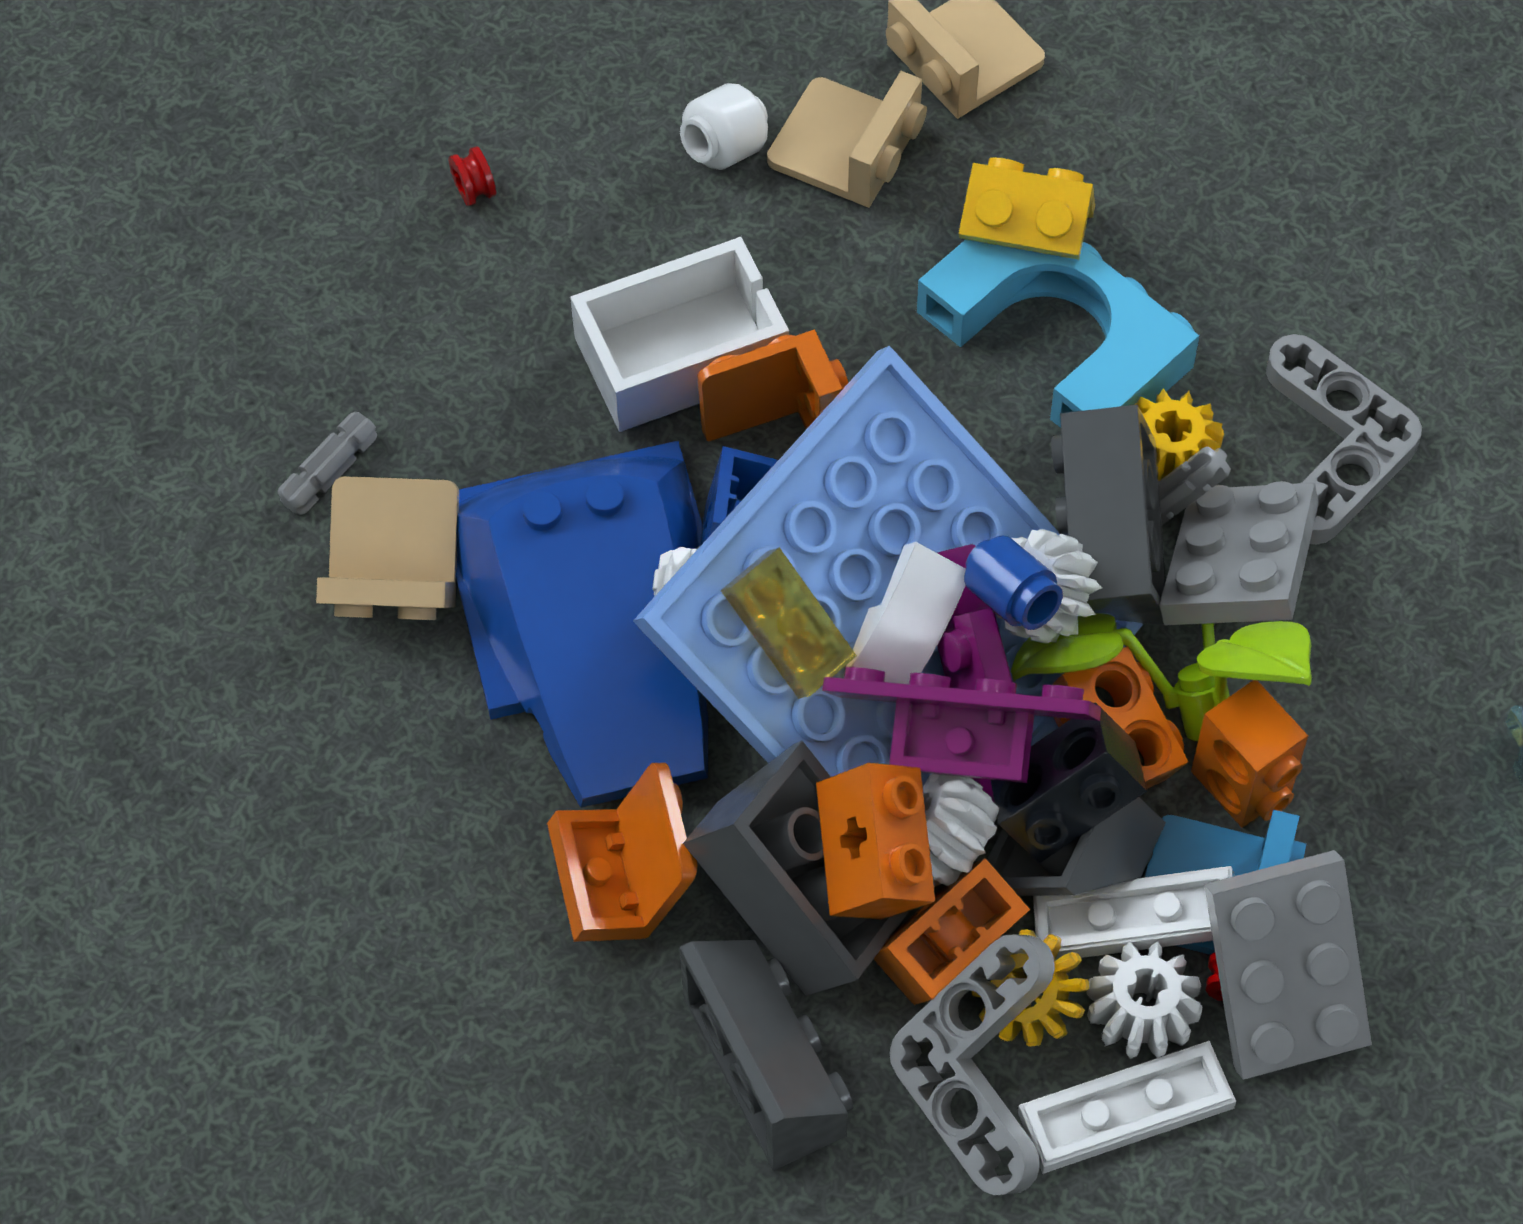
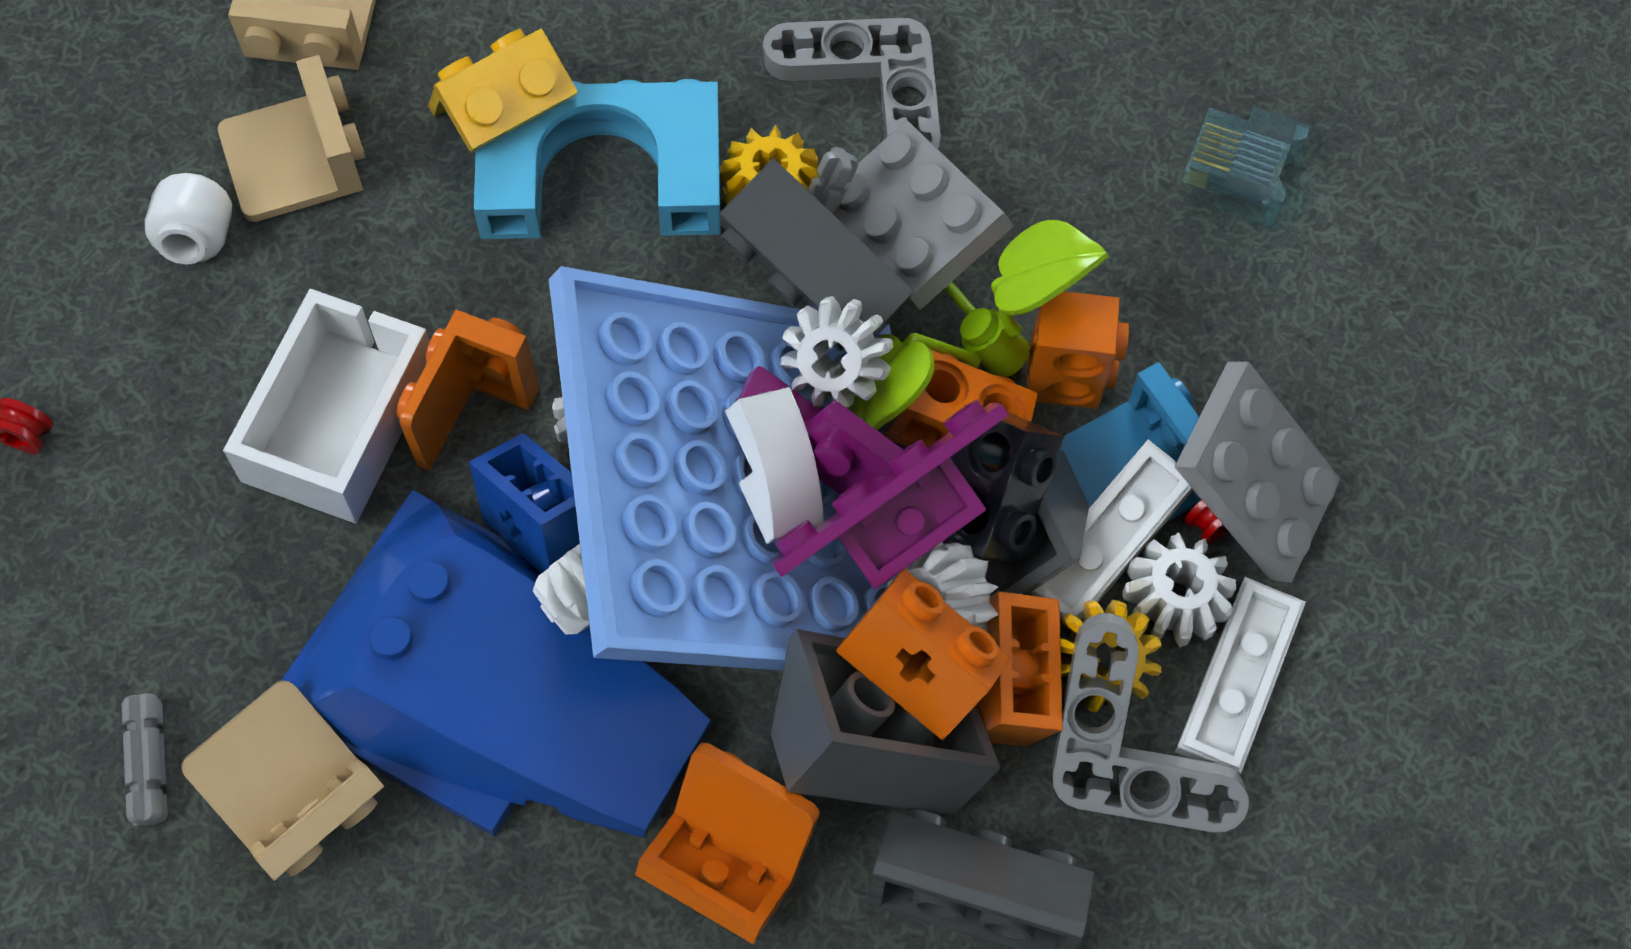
camera: 50 degrees left, 5 degrees up
clear yellow plate [720,547,857,699] -> none
blue brick [964,536,1063,630] -> none

